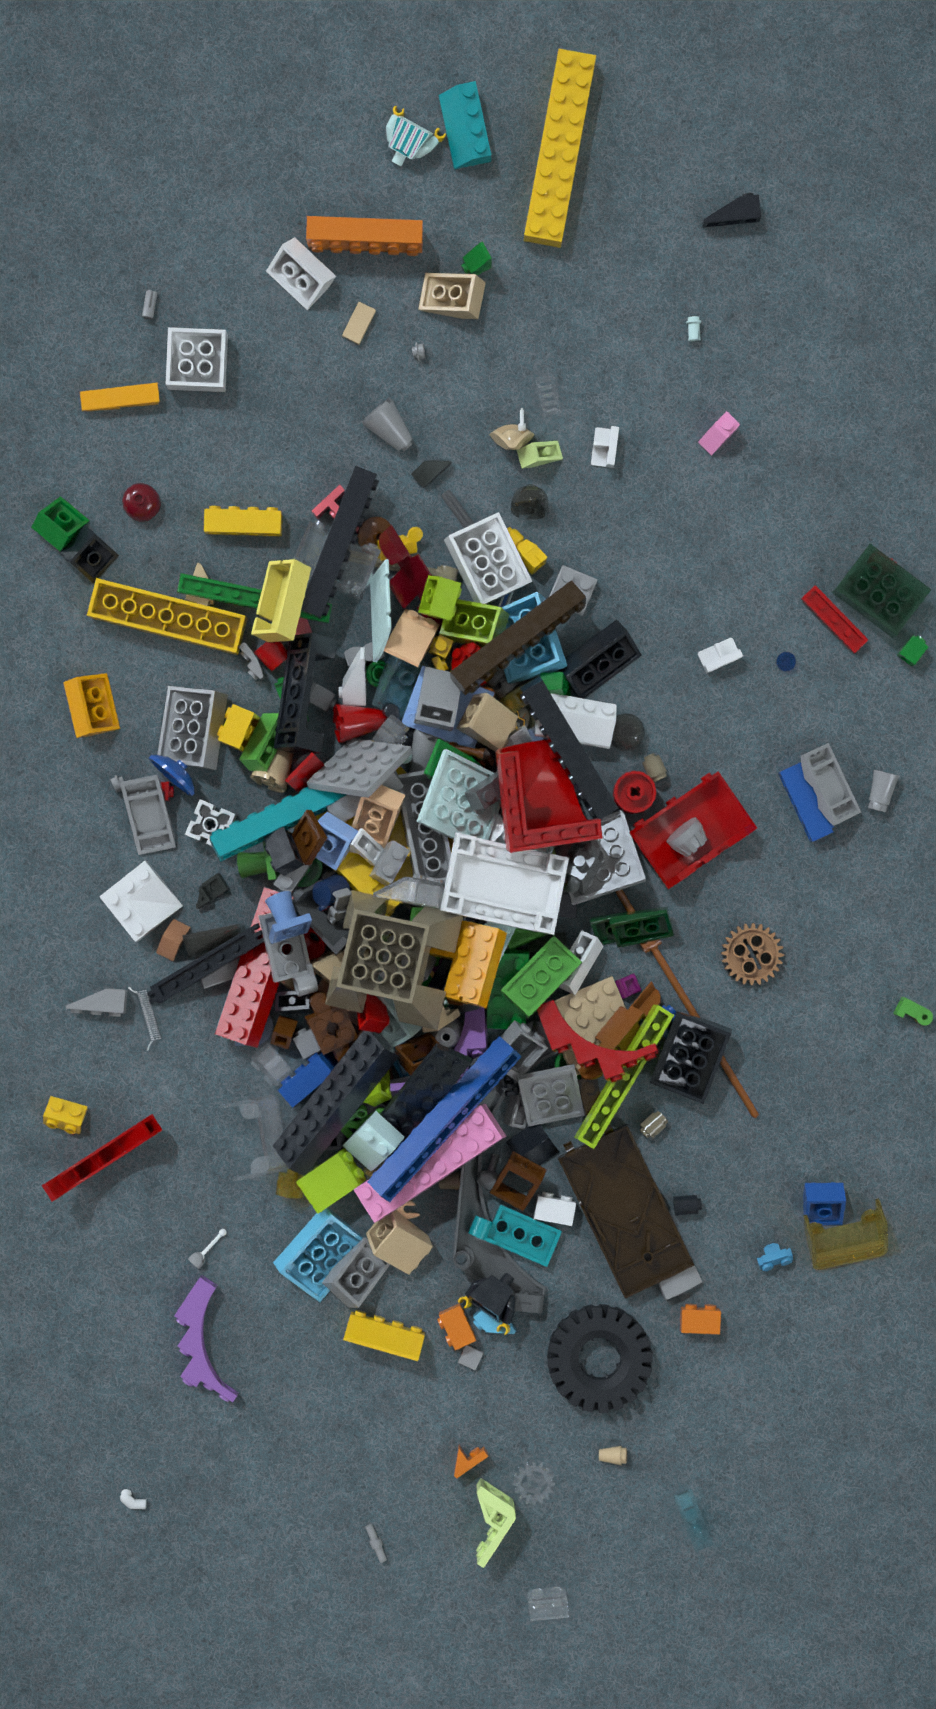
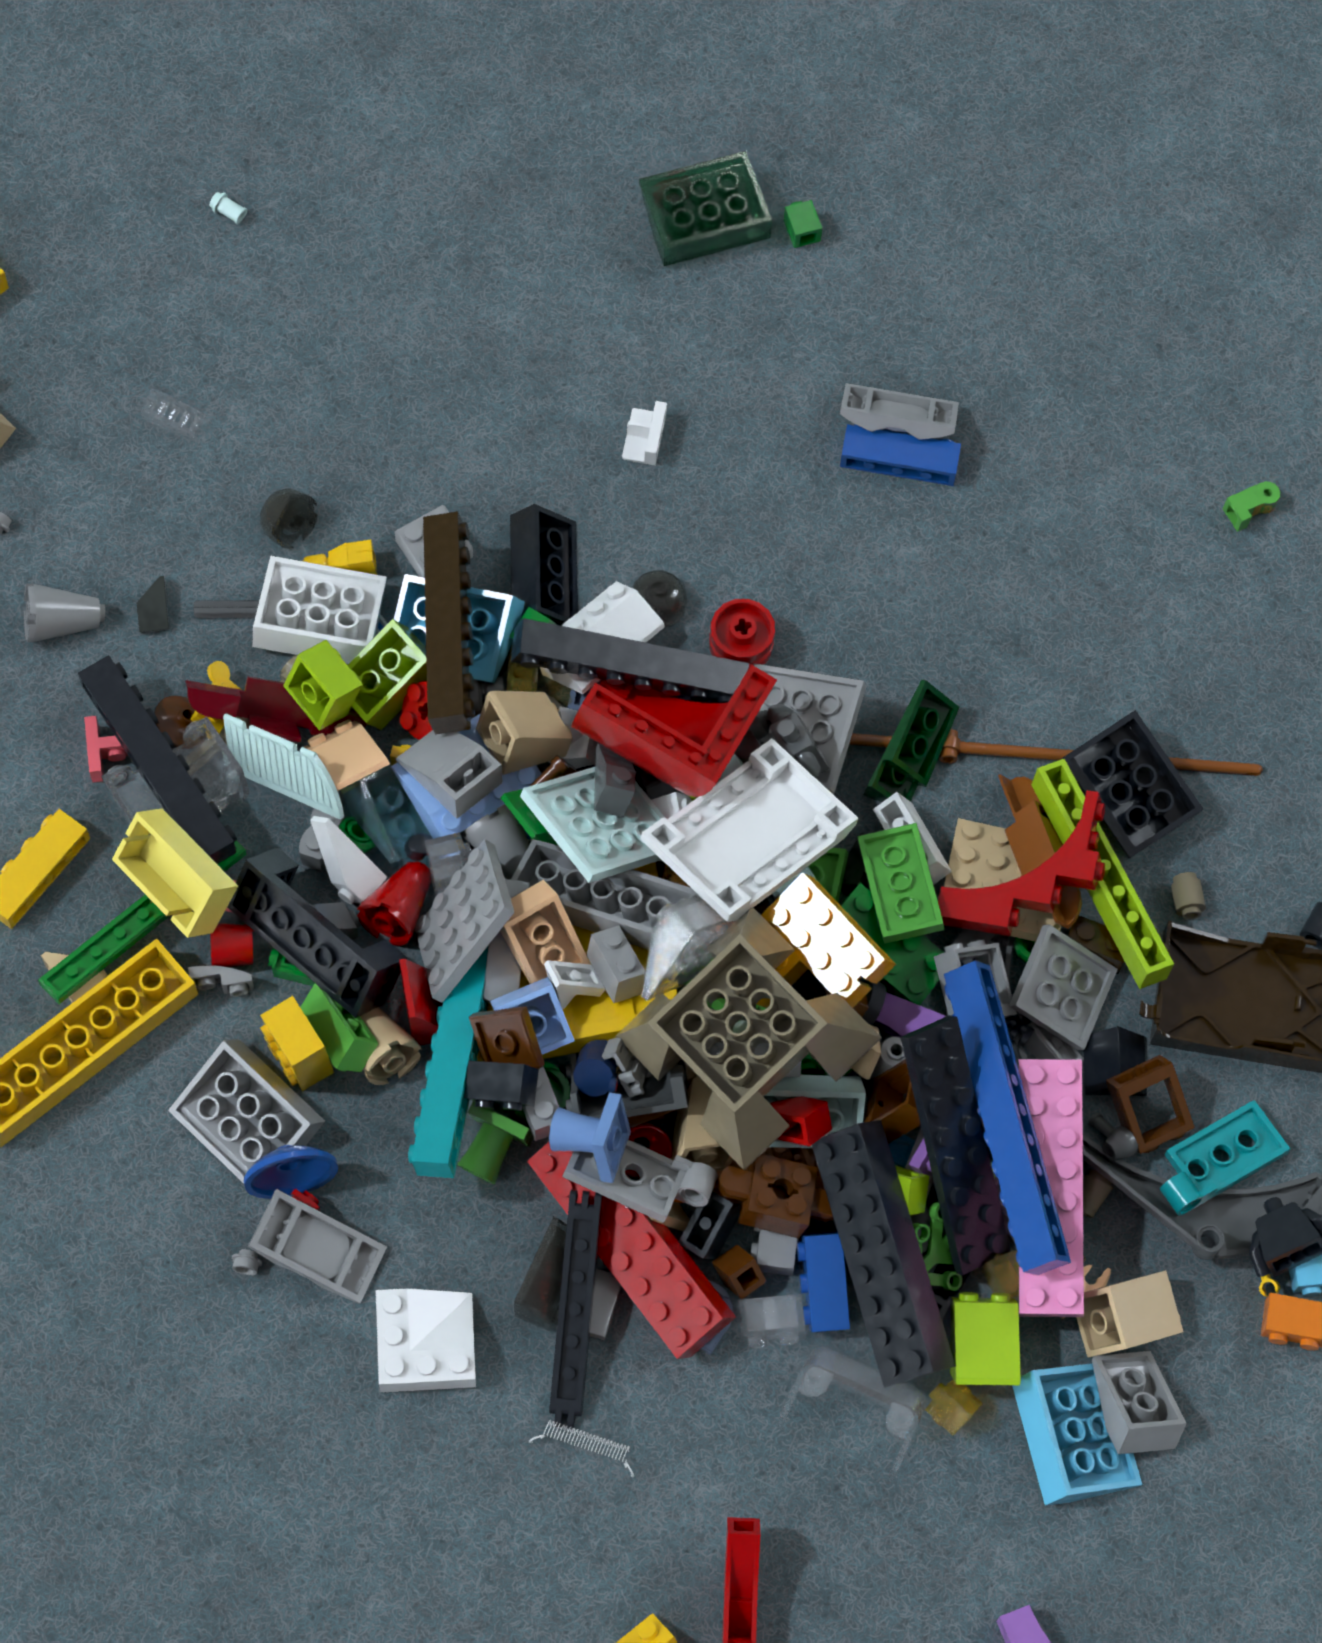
camera: 60 degrees left, 20 degrees down
light orange slope [63,673,120,738] -> none
light grey slope [66,988,128,1017] -> none
nougat slope [156,919,191,961] -> none
white brick [185,799,237,846] -> none
hinge [188,1229,227,1269] -> none
pearl dark grey slope [196,872,230,909] -> none
light aqua slope [343,1111,404,1171] -> none
yellow slope [343,1310,425,1361] -> none
yellow brick [429,635,454,661] -> none
tan hat [489,408,535,450] -> none
yellowish green slope [517,441,563,468] -> none
white brick [534,1192,576,1226] -> none
white panel [591,426,619,468] -> none
magenta slope [615,973,642,999] -> none
red panel [629,771,757,889] -> none
dark tan brick [642,753,667,782] -> none
light grey piece [667,817,707,857] -> none
bright pink slope [698,411,740,456] -> none
black slope [702,193,761,228] -> none
medium nougat gear [721,923,784,985] -> none
clear blue tile [776,652,796,672] -> none
red plate [801,585,868,654] -> none
light grey plant [868,770,900,812] -> none

